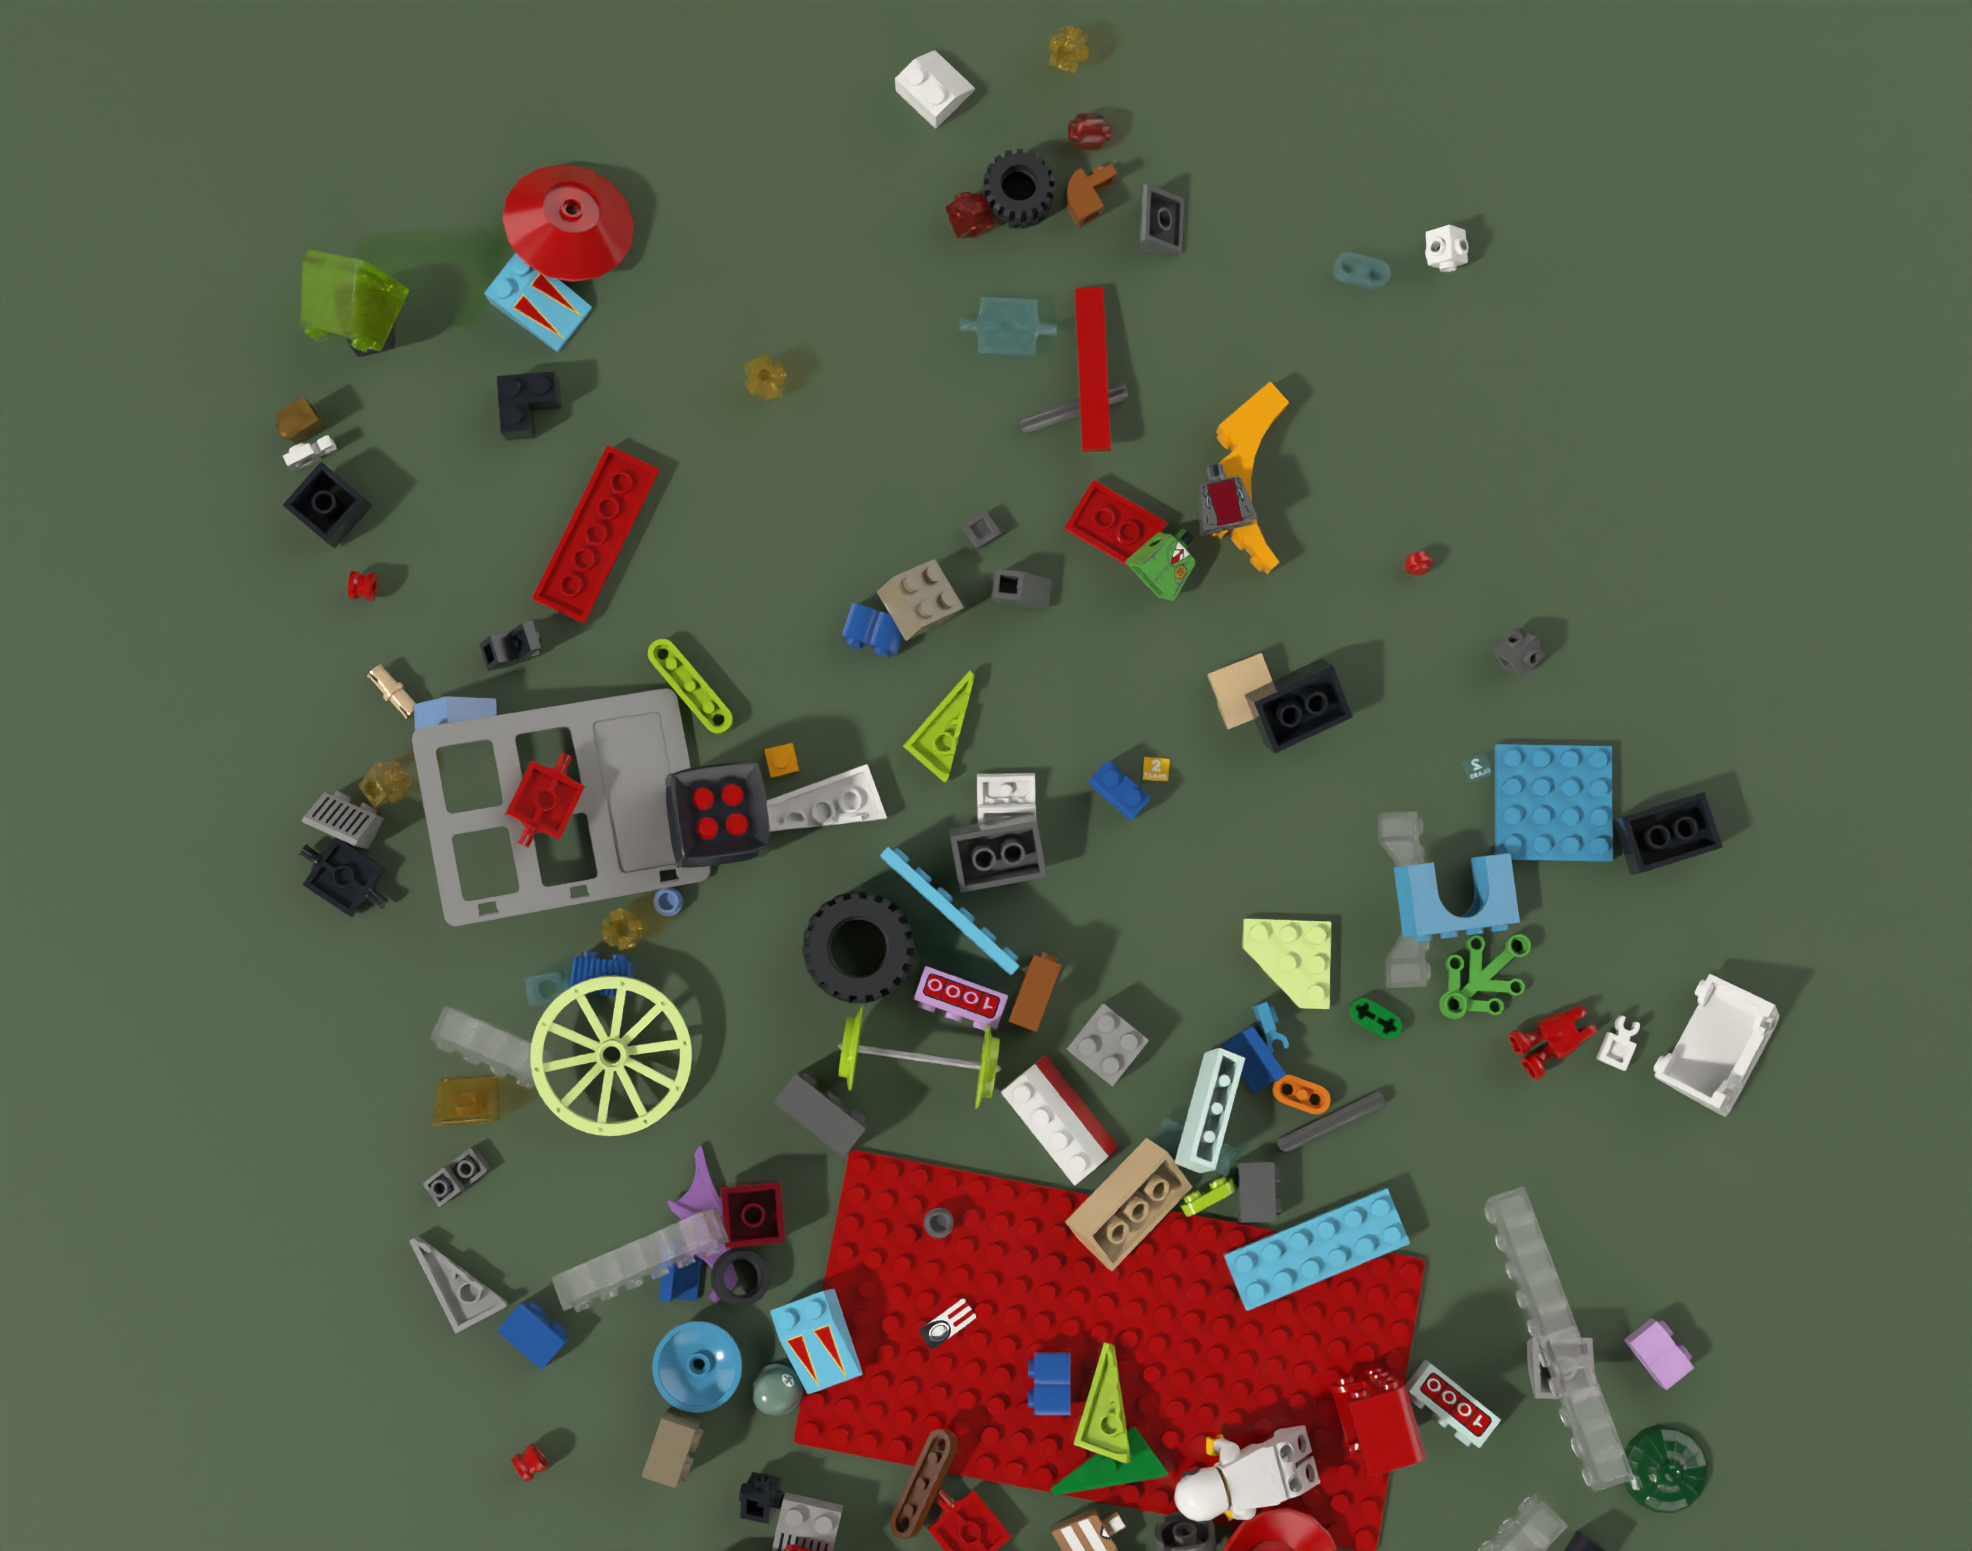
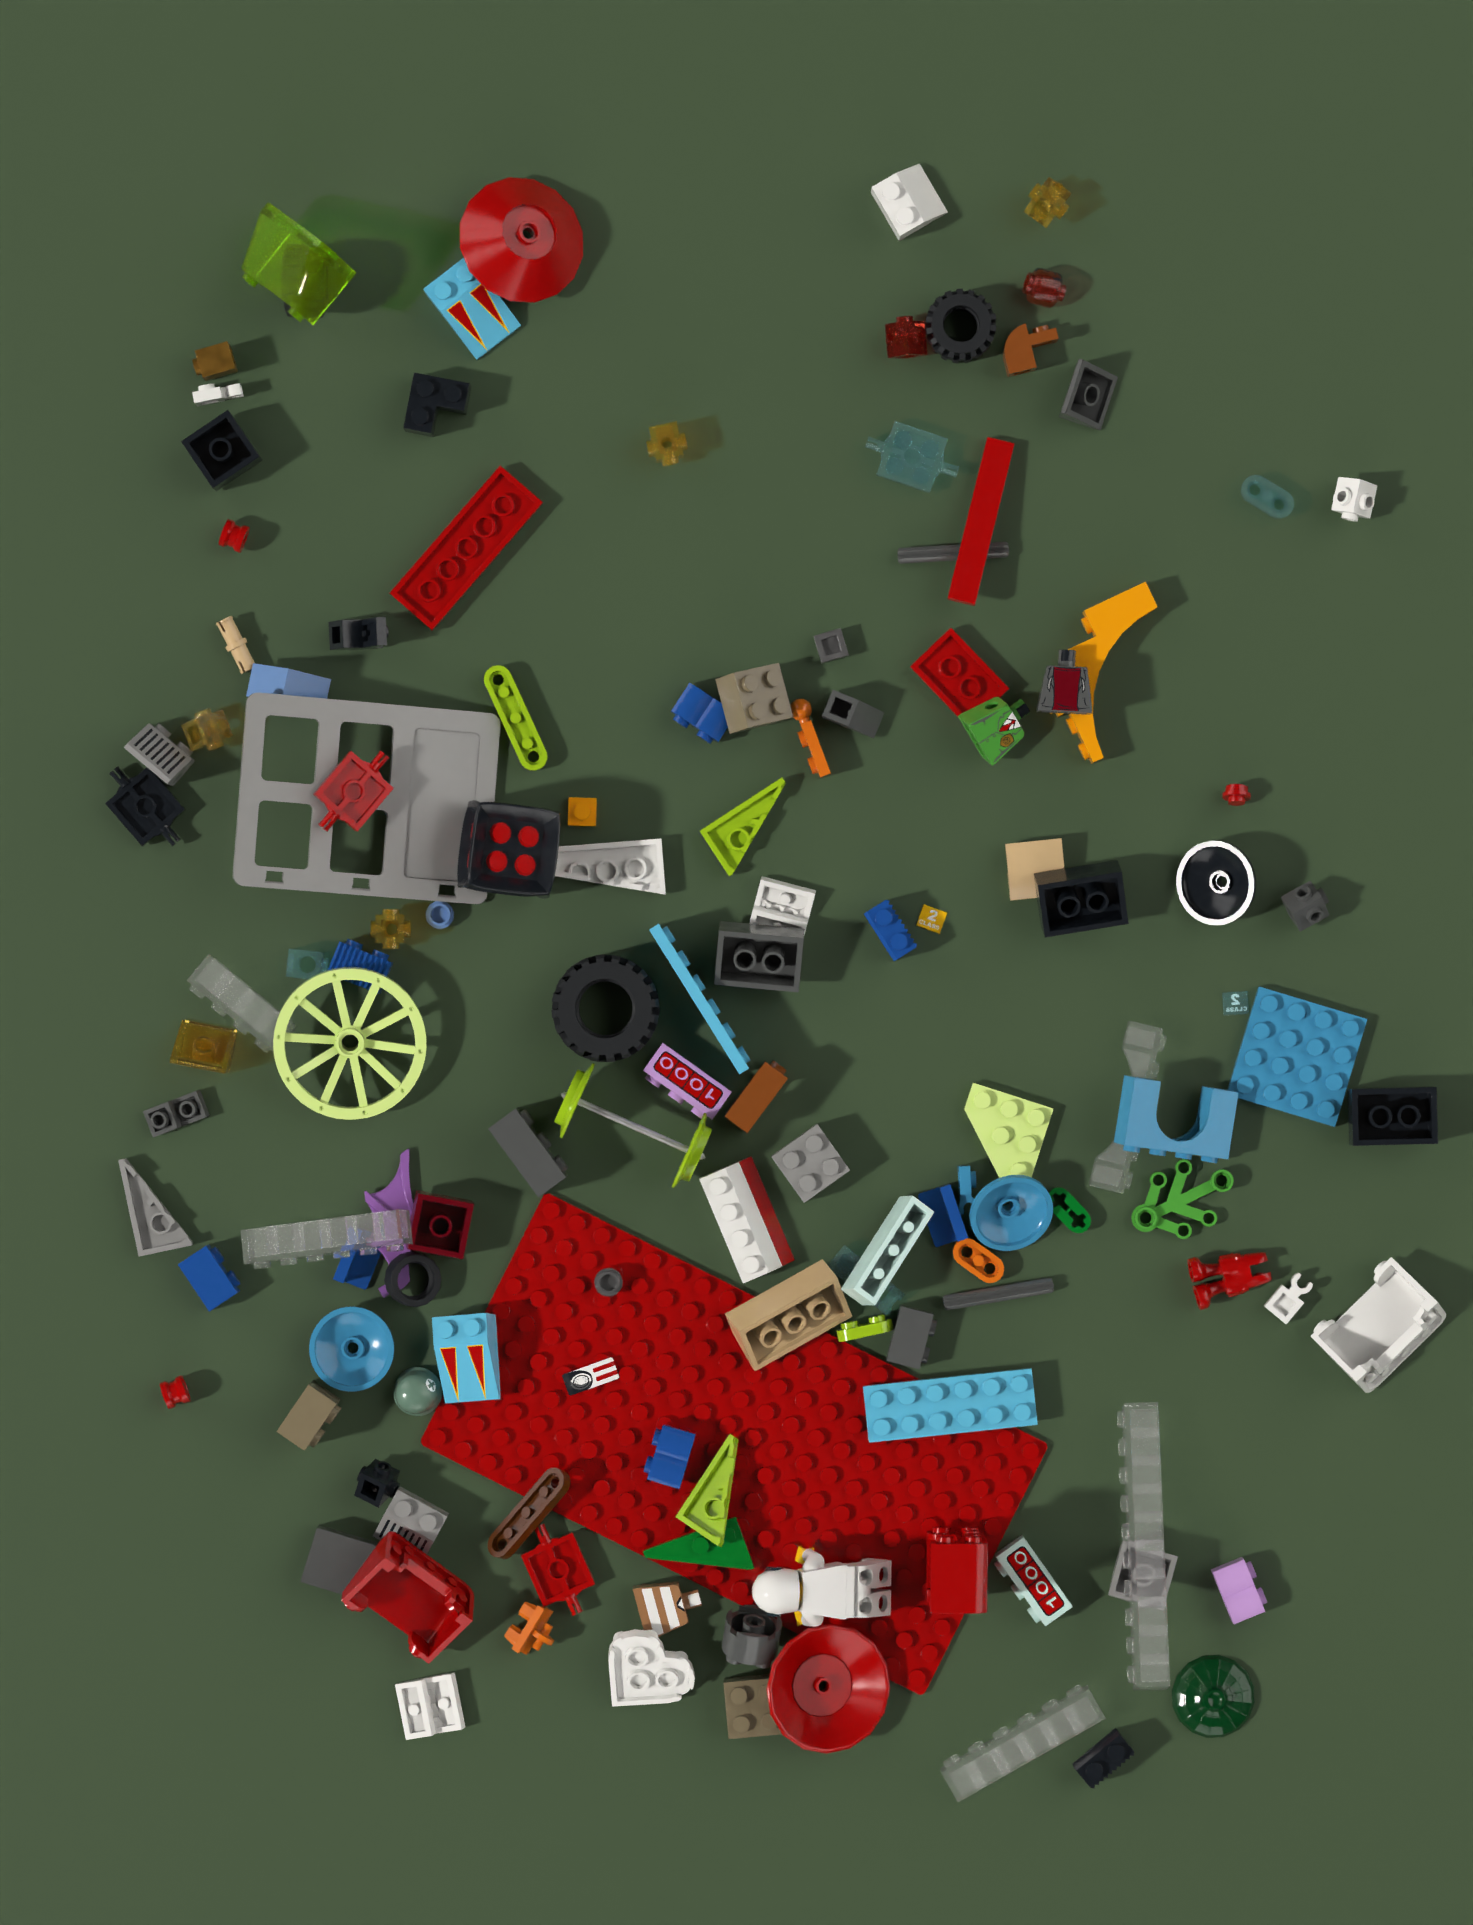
camera: 25 degrees right, 5 degrees up
none -> orange plate [790,698,831,778]
none -> dark azure dish [969,1175,1053,1251]
none -> black dish [1176,840,1256,925]

